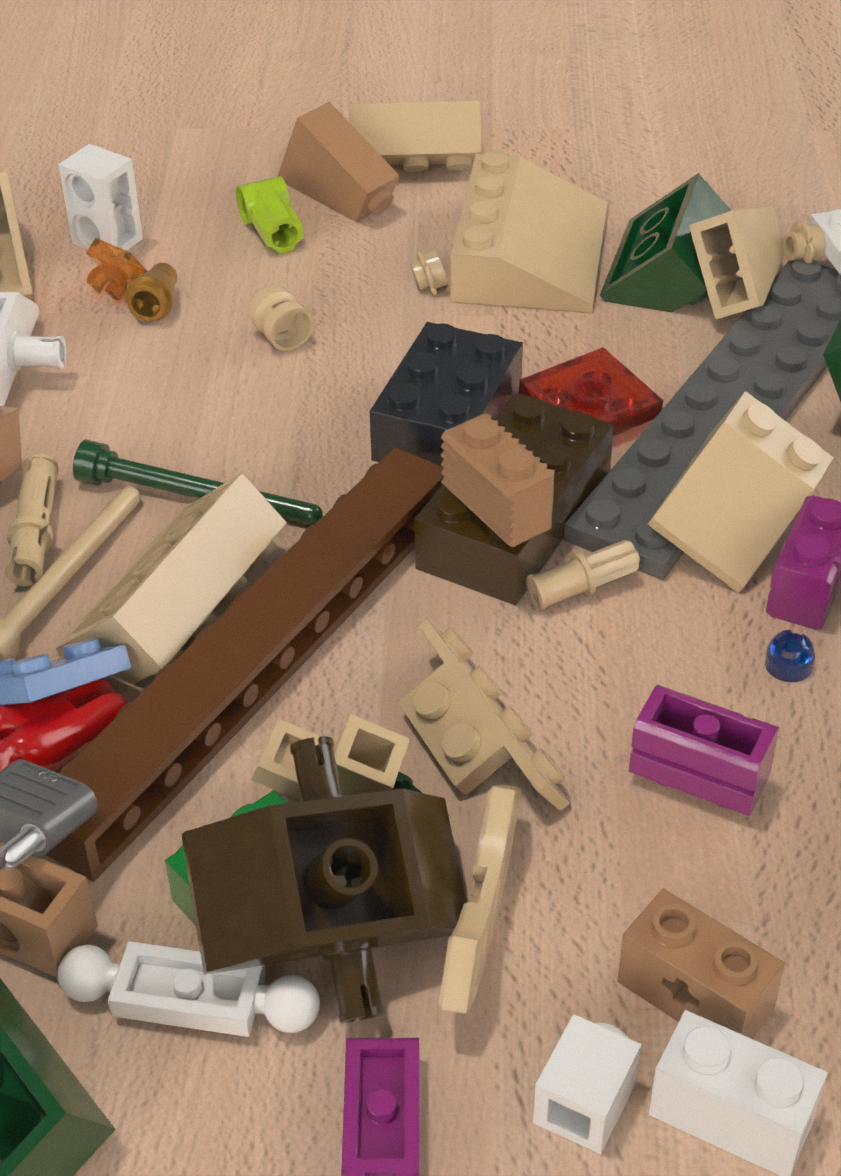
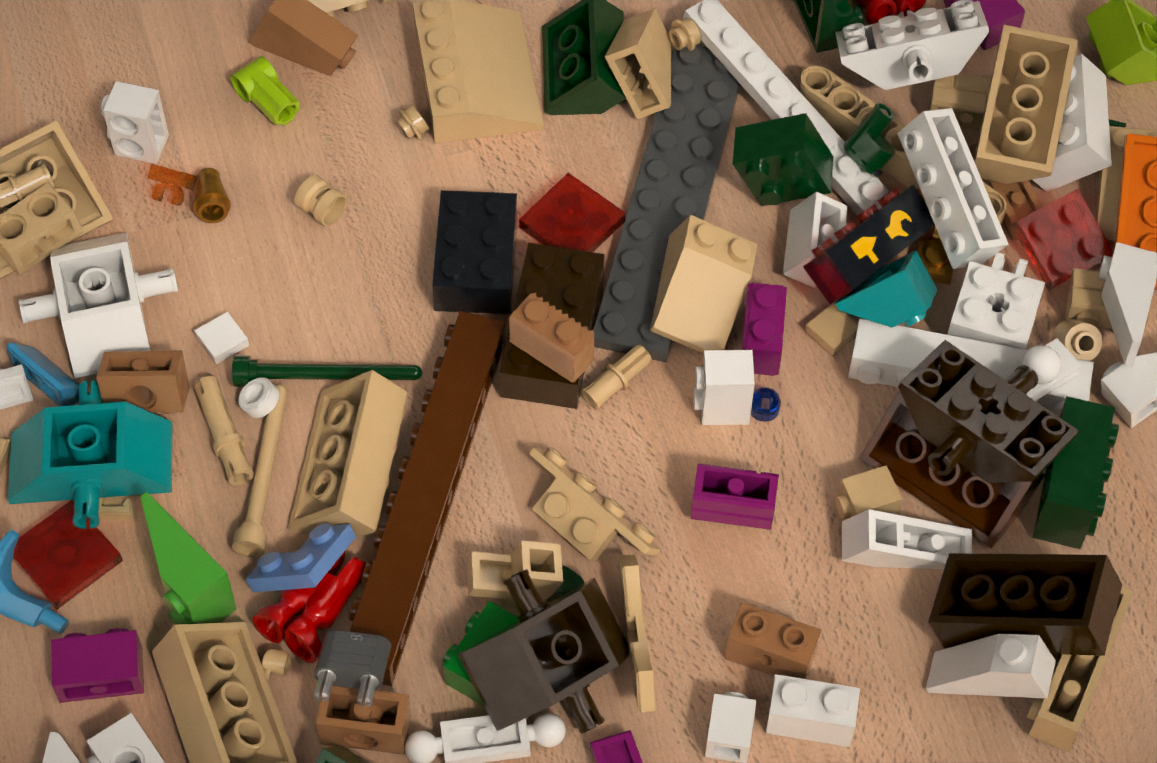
camera: 20 degrees left, 15 degrees up
none -> white tile [194,312,249,364]
none -> white tile [238,377,279,418]
none -> white brick [693,350,755,425]

